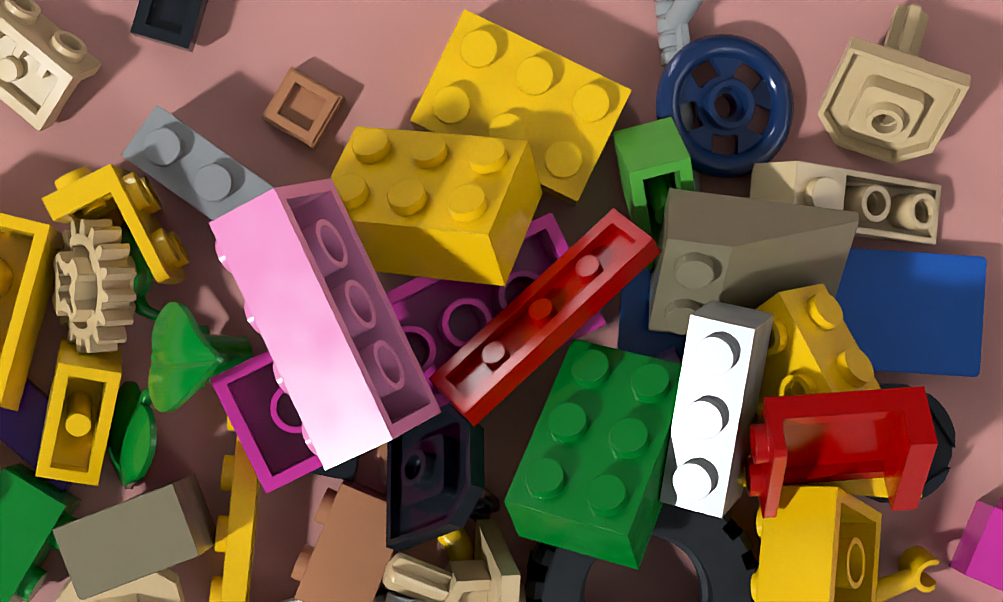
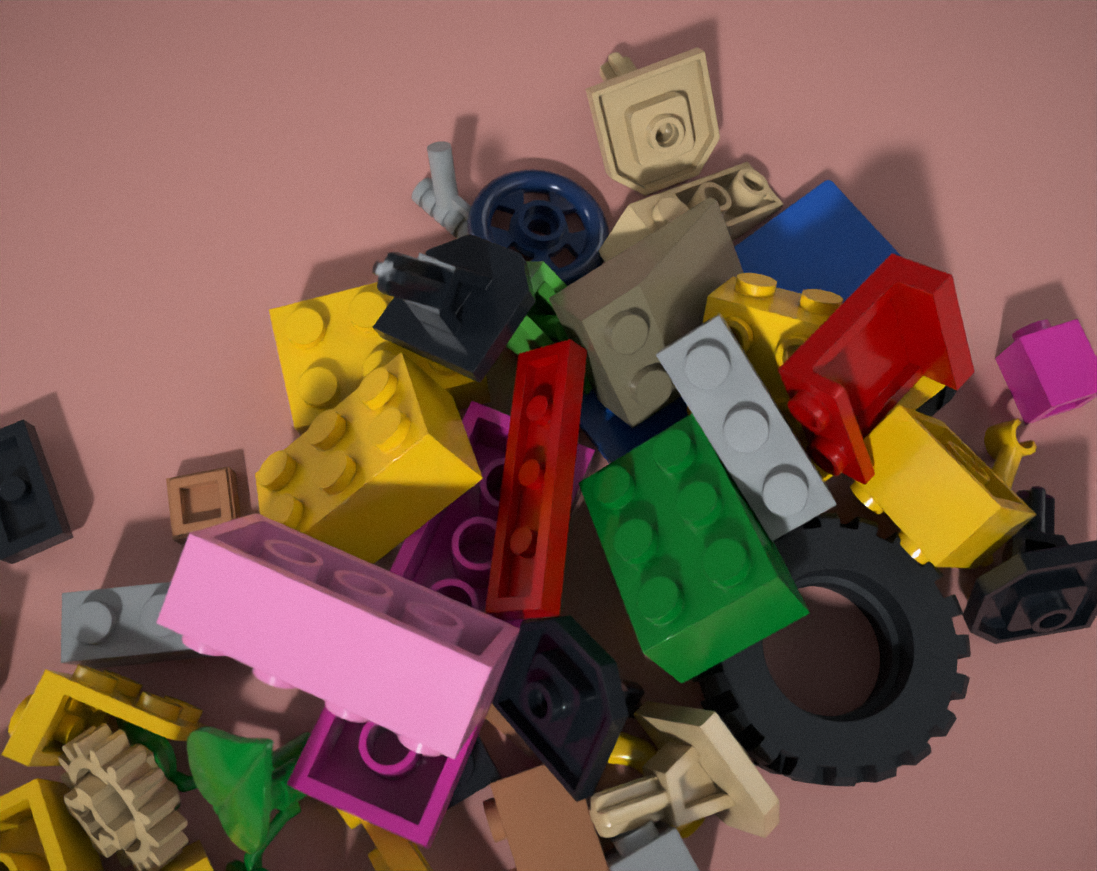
camera: 40 degrees left, 15 degrees down
none -> black piece [372,234,536,383]

